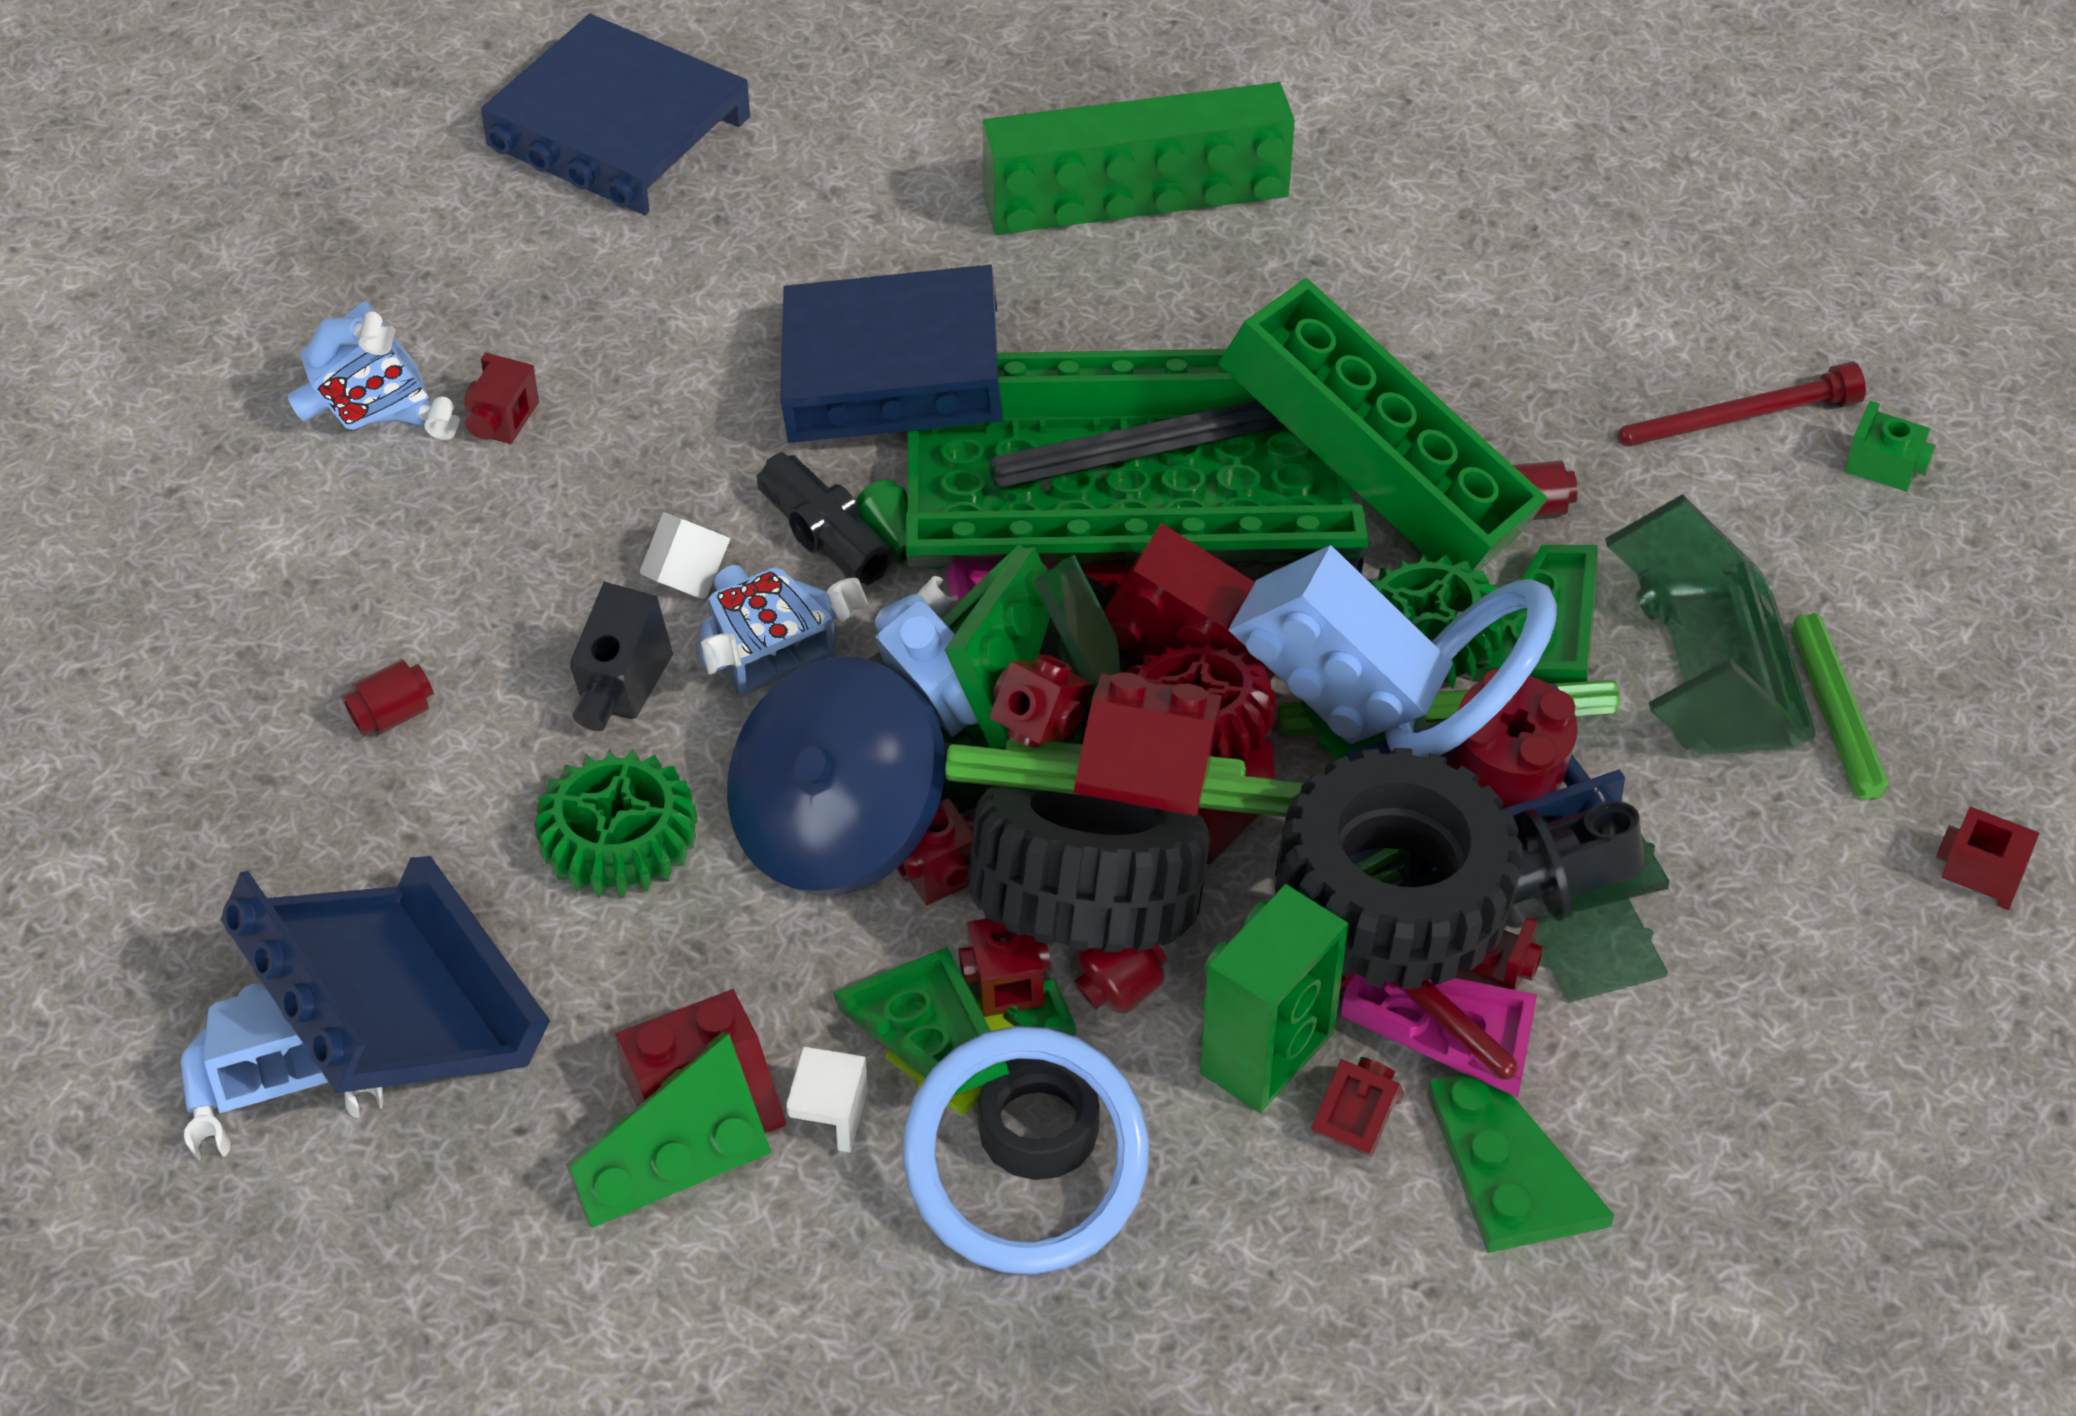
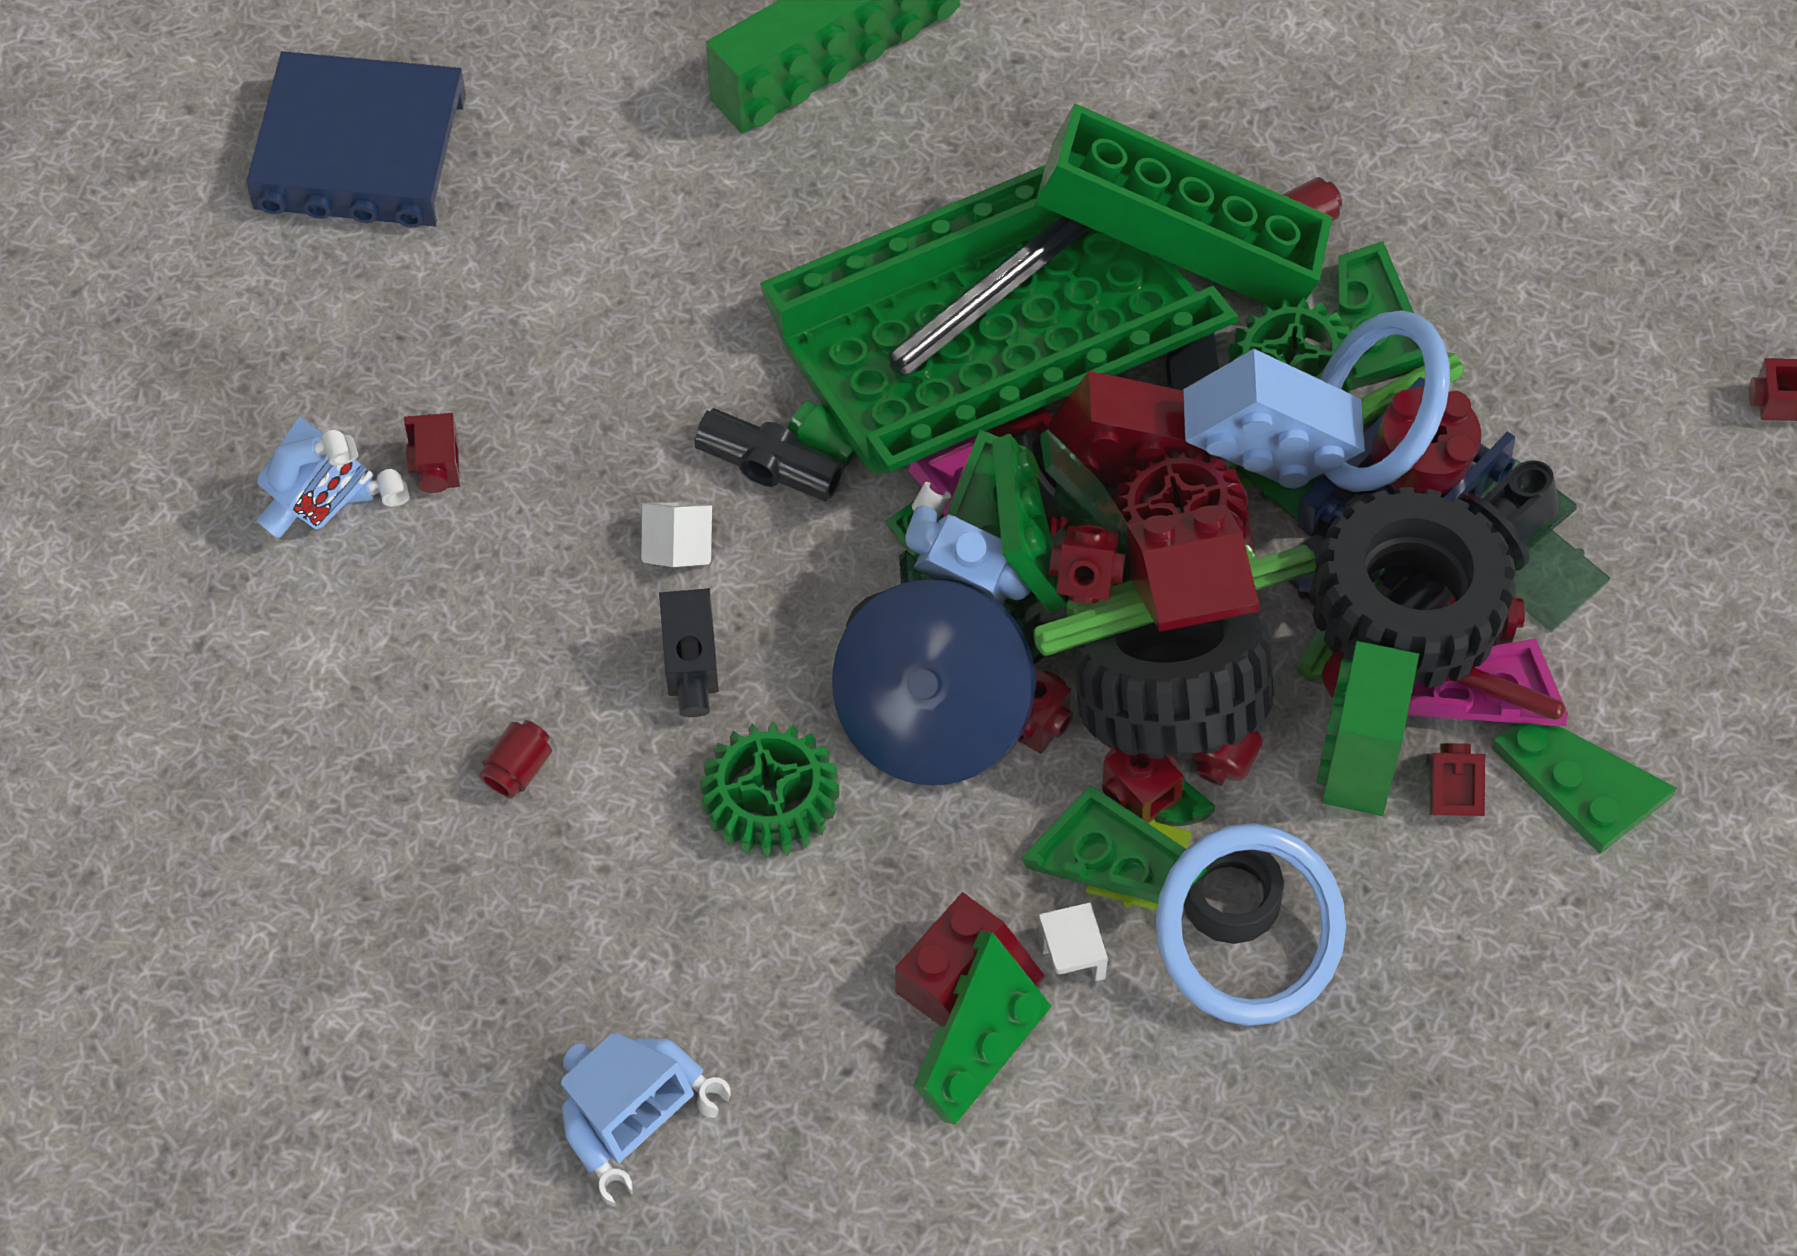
camera: 25 degrees left, 10 degrees up
dark blue panel [220,856,550,1093] -> none
torso [696,565,869,696] -> none
dark blue panel [780,264,1003,443] -> none
clear green windscreen [1605,494,1815,755] -> none
dark red piece [1617,361,1866,446] -> none
bright green axle [1791,613,1889,801] -> none
green brick [1844,401,1936,492] -> none

